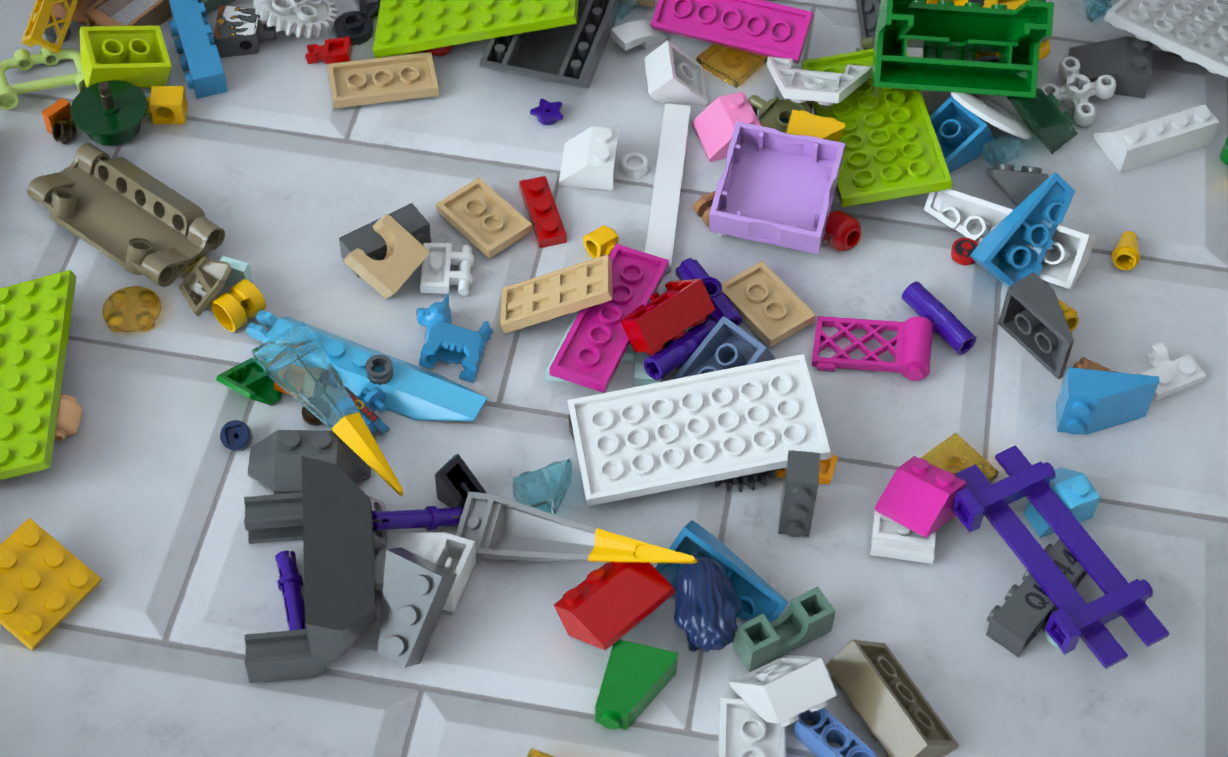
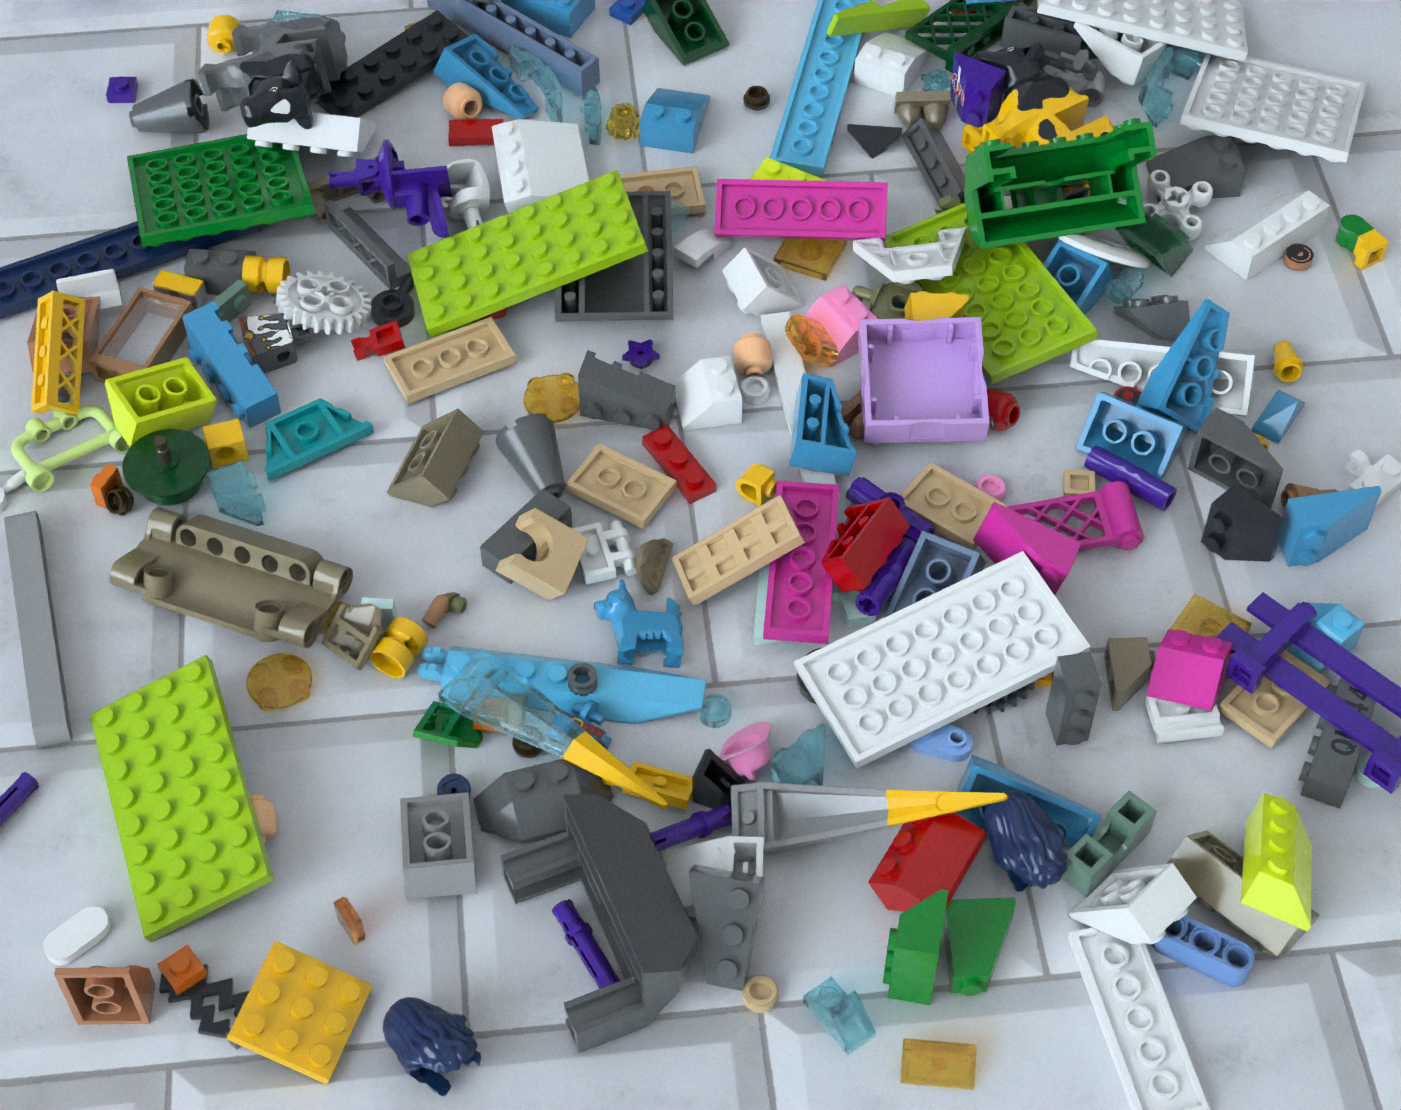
camera: 15 degrees left, 0 degrees up
none -> clear light blue slope [207,461,266,526]
none -> teal wing [265,398,374,481]
none -> clear orange tile [333,897,365,945]
none -> dark blue hair [382,997,481,1096]
none -> dark tan slope [386,409,484,507]
none -> light grey slope [400,792,476,900]
none -> medium nougat arm [422,592,467,628]
none -> dark grey cone [495,413,565,498]
none -> clear yellow dish [523,373,580,423]
none -> dark grey wedge [578,350,676,430]
none -> yellow plate [602,760,692,810]
none -> dark tan plate [635,538,674,595]
none -> clear light blue tile [698,694,731,728]
none -> bright pink piece [718,722,771,781]
none -> light nougat head [733,333,773,377]
none -> tan tile [742,975,779,1013]
none -> clear yellow beam [785,314,838,367]
none -> dark azure wedge [789,373,857,477]
none -> clear light blue slope [803,976,876,1055]
none -> green slope [883,889,948,1005]
none -> light blue plate [908,724,973,762]
none -> dark pink slope [973,502,1081,595]
none -> bright pink tile [975,475,1006,502]
none -> tan tile [1063,469,1096,497]
none -> dark azure slope [1075,392,1189,480]
none -> dark tan slope [1104,637,1155,711]
none -> black slope [1201,483,1286,562]
none -> tan plate [1218,650,1332,749]
none -> neon yellow slope [1241,792,1312,931]
none -> dark azure slope [1251,390,1305,444]
none -> tile [1283,243,1314,271]

